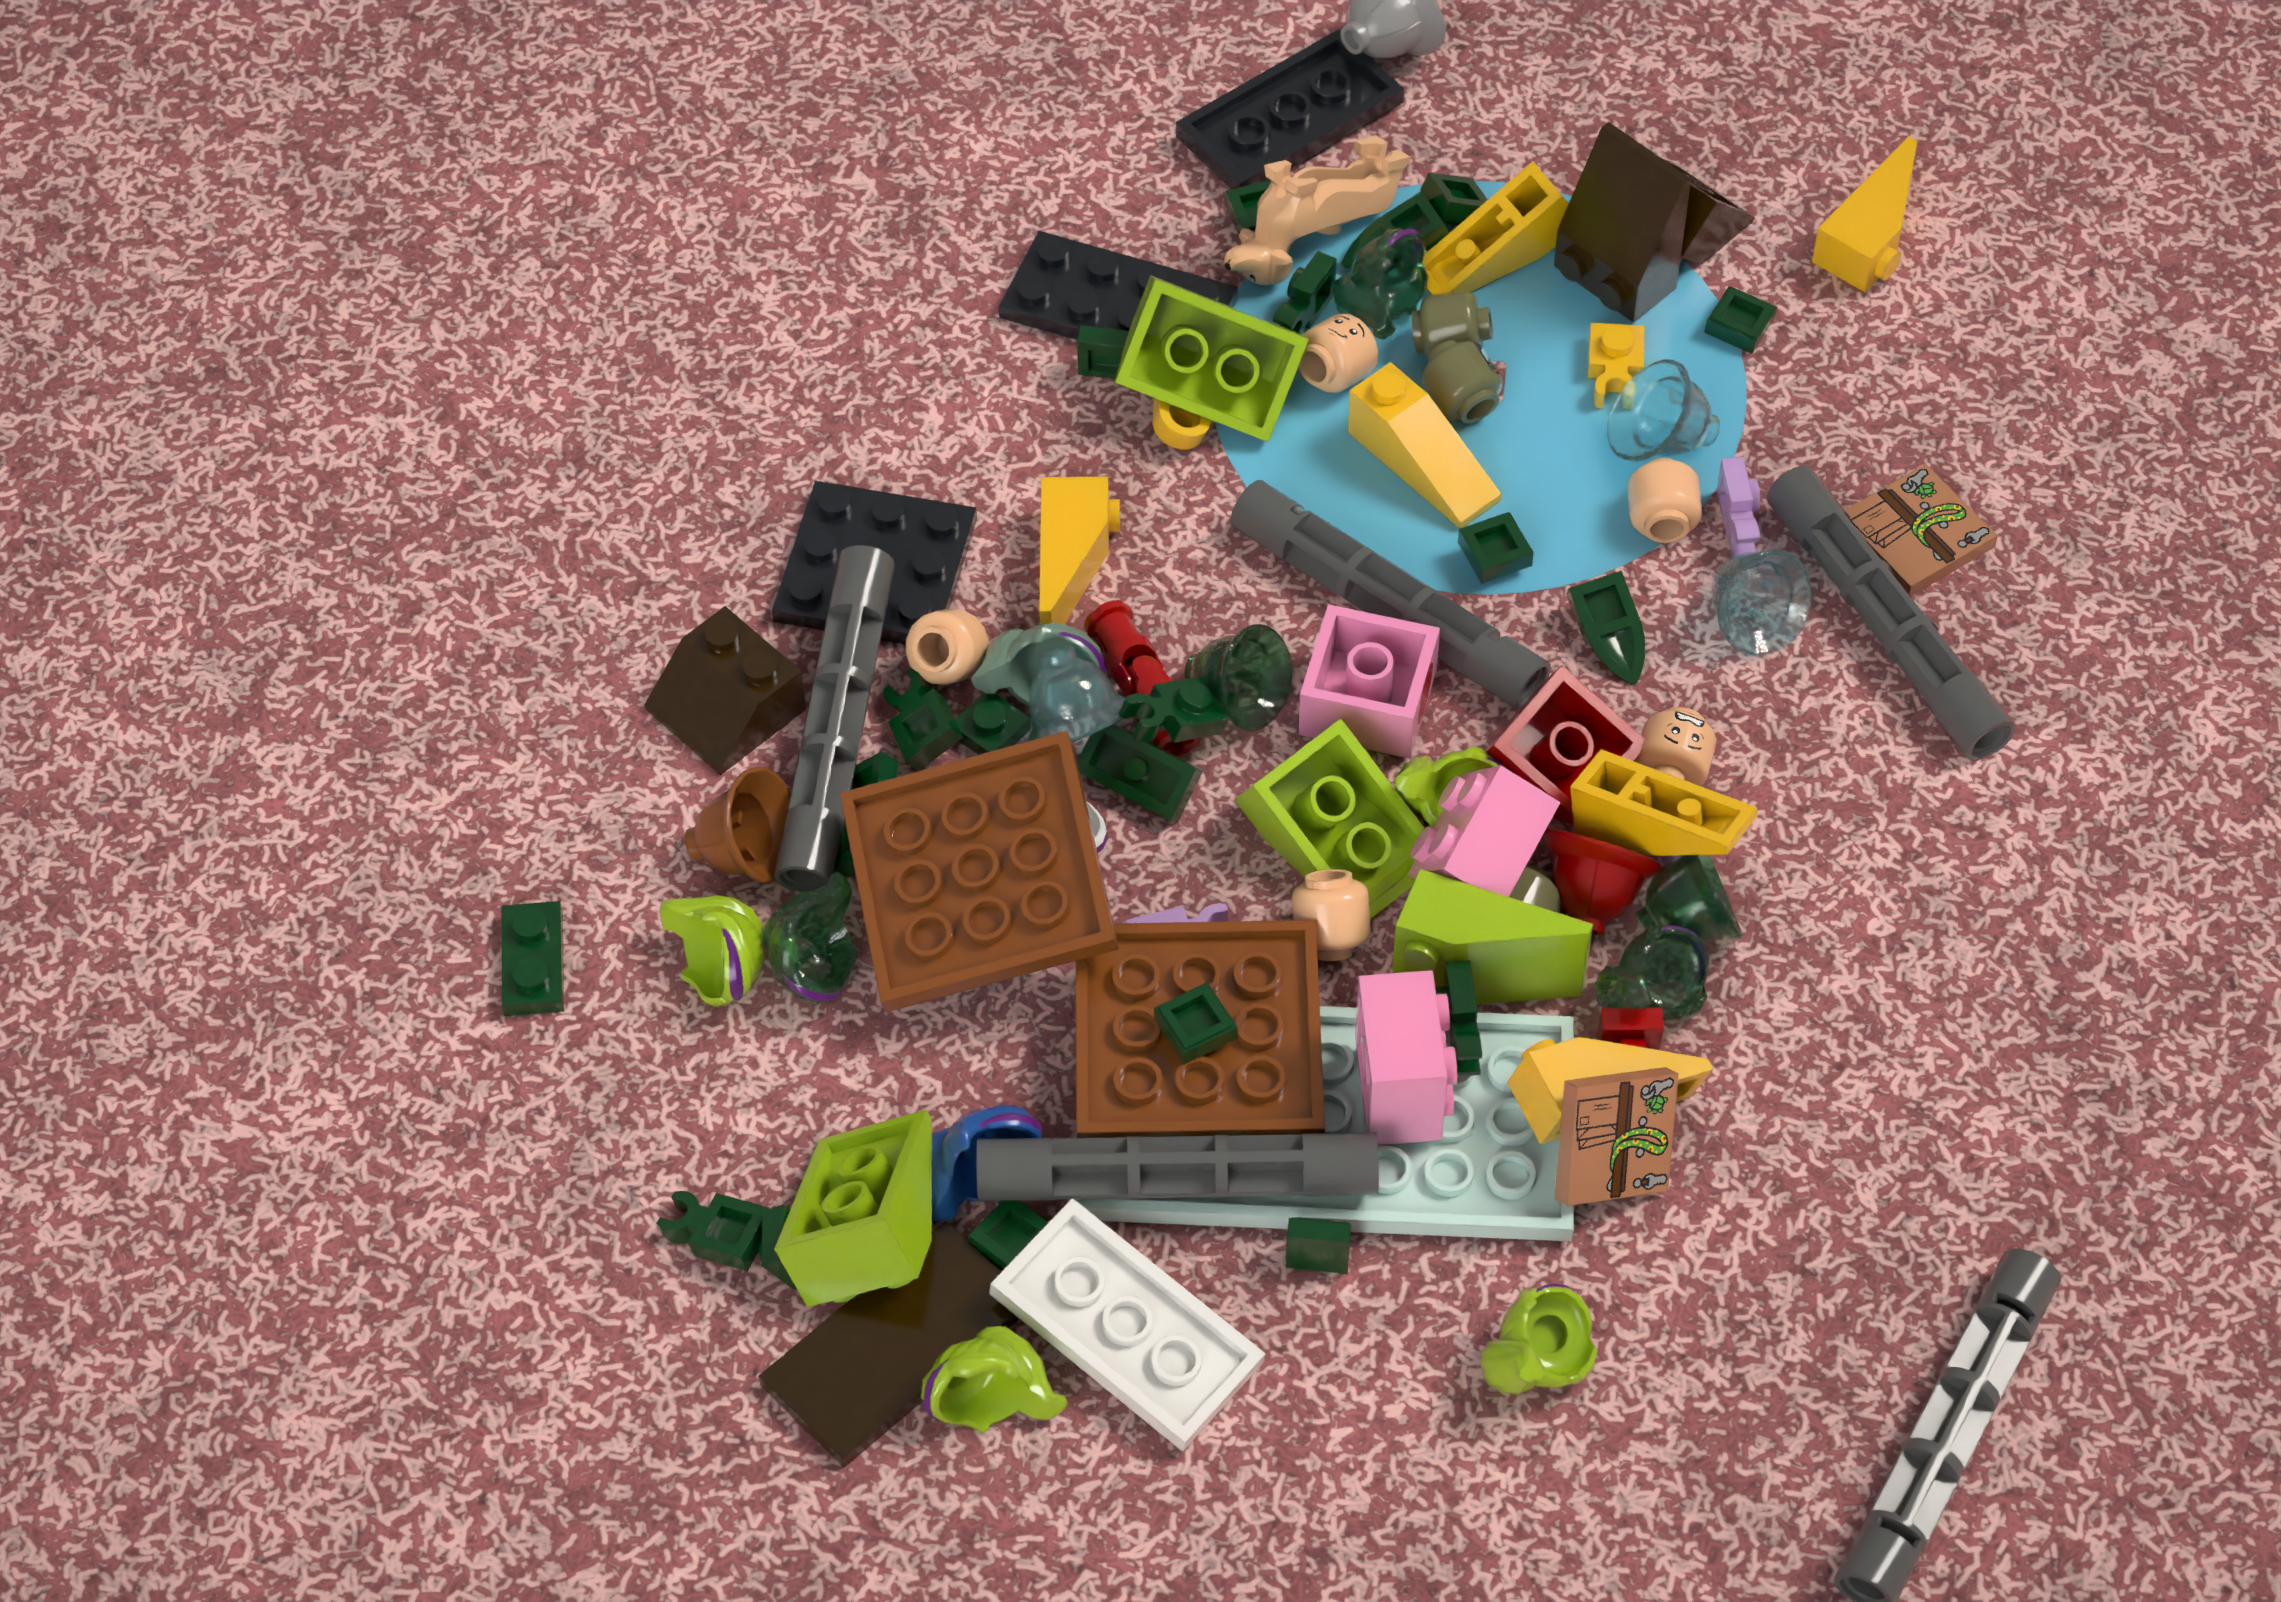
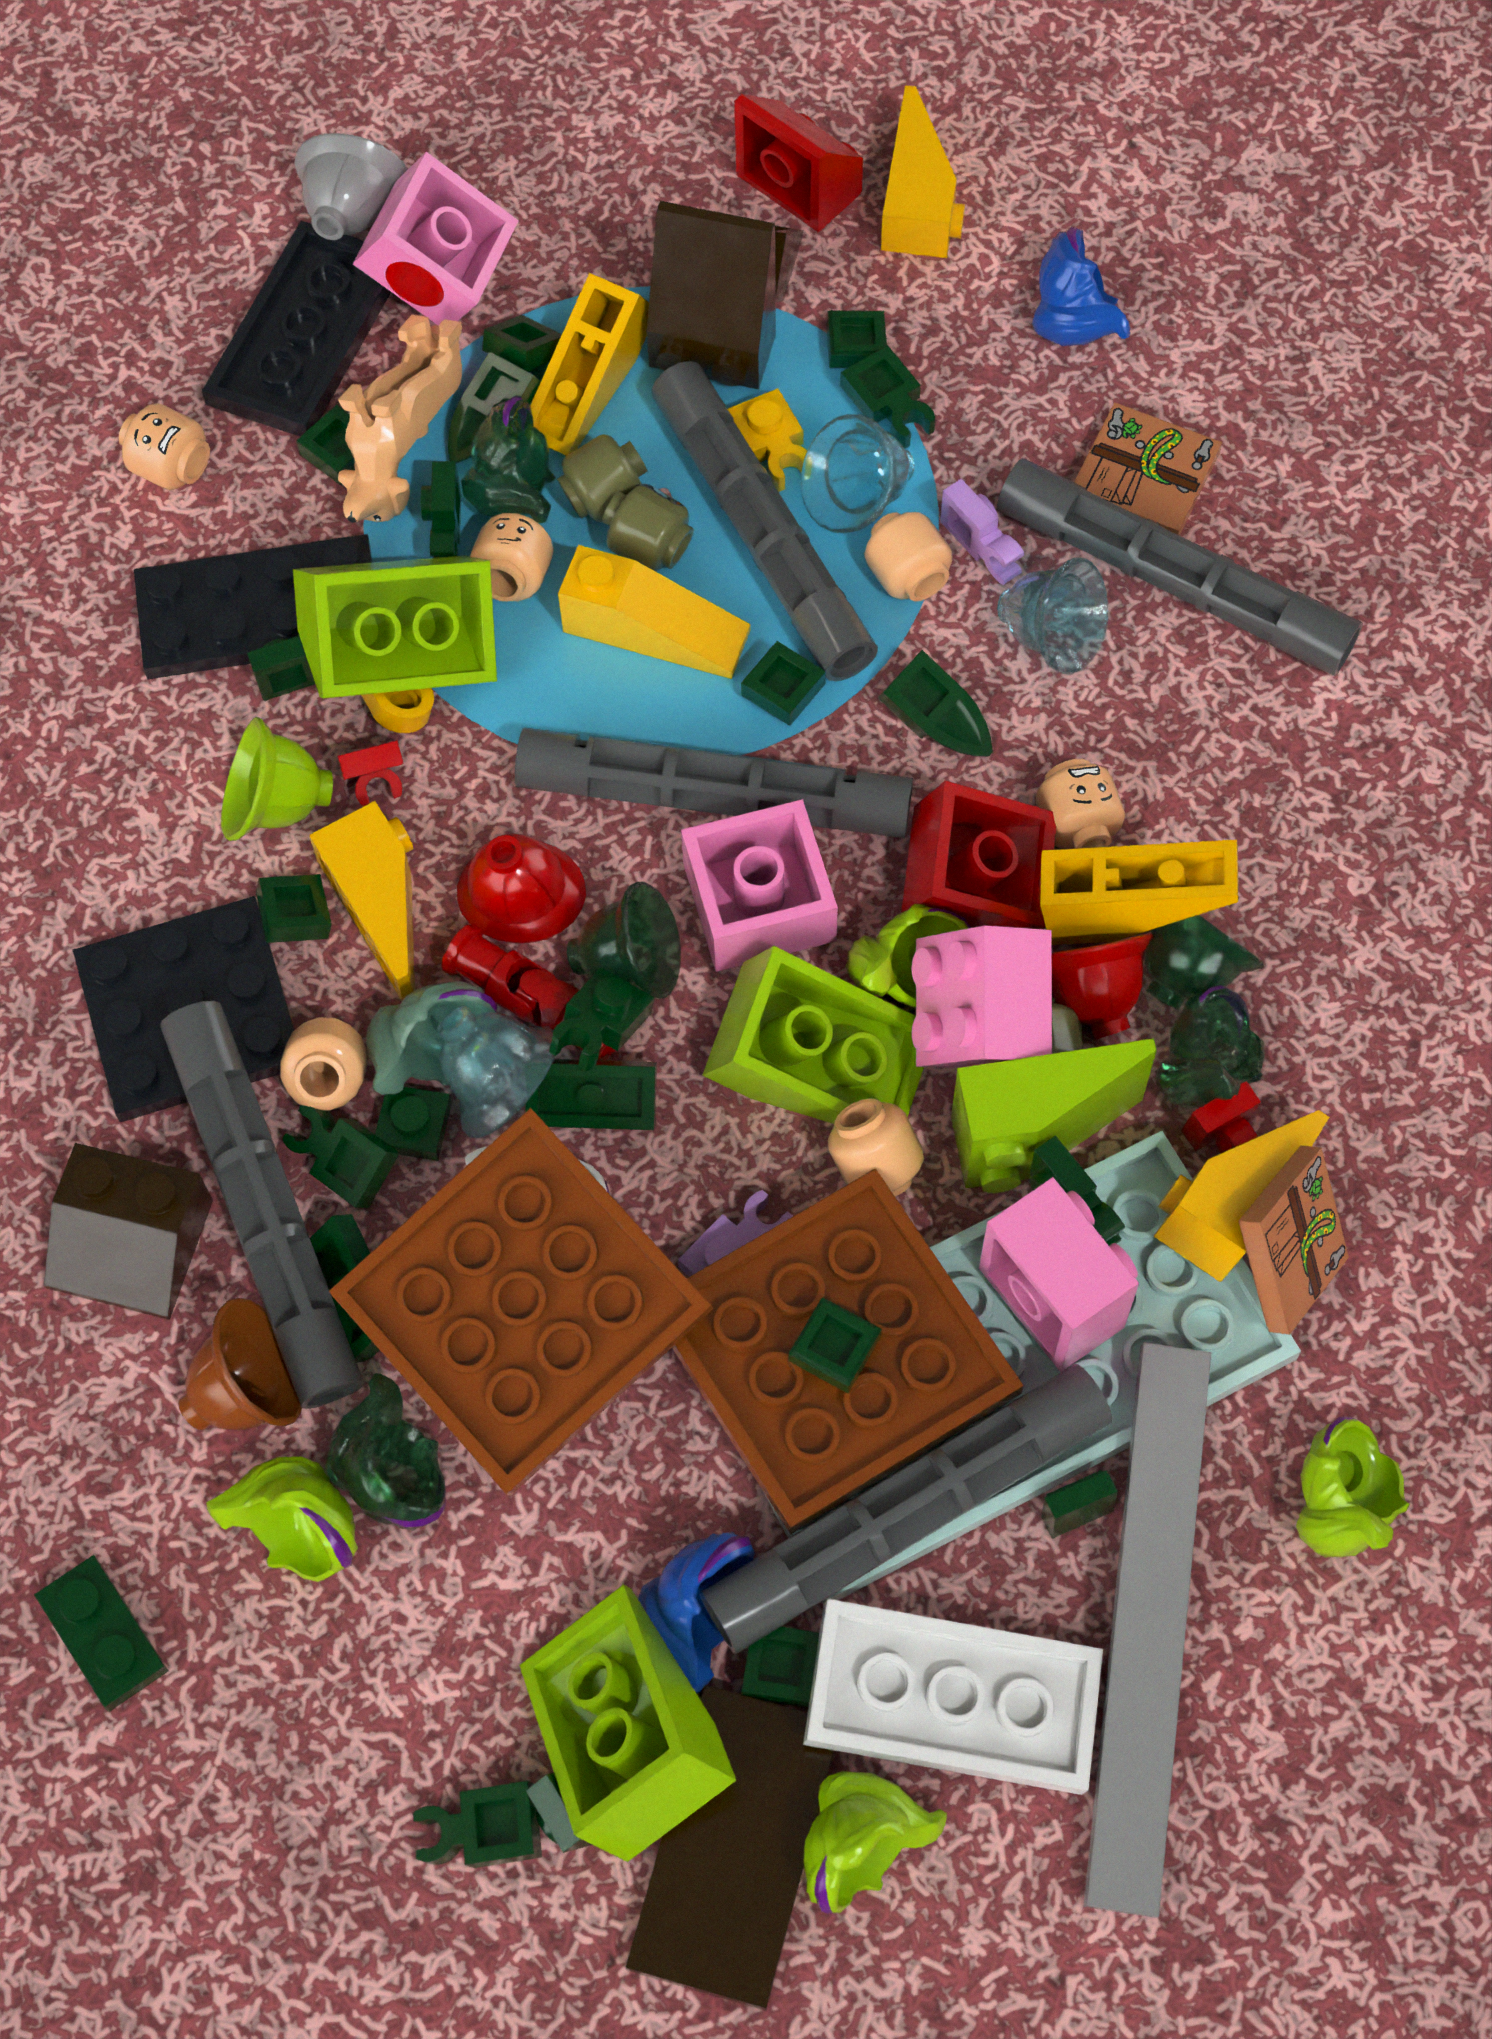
camera: 30 degrees left, 10 degrees up
none -> light nougat head [119,403,210,490]
none -> lime hat [221,717,333,841]
none -> dark green plate [256,874,332,943]
none -> red tile [337,740,404,806]
none -> bright pink brick [353,152,519,326]
none -> red hat [457,833,586,944]
none -> dark grey piece [651,361,878,681]
none -> red slope [734,94,863,233]
none -> dark green plate [840,345,936,449]
none -> blue hair [1032,226,1131,346]
none -> light grey tile [1083,1342,1211,1918]

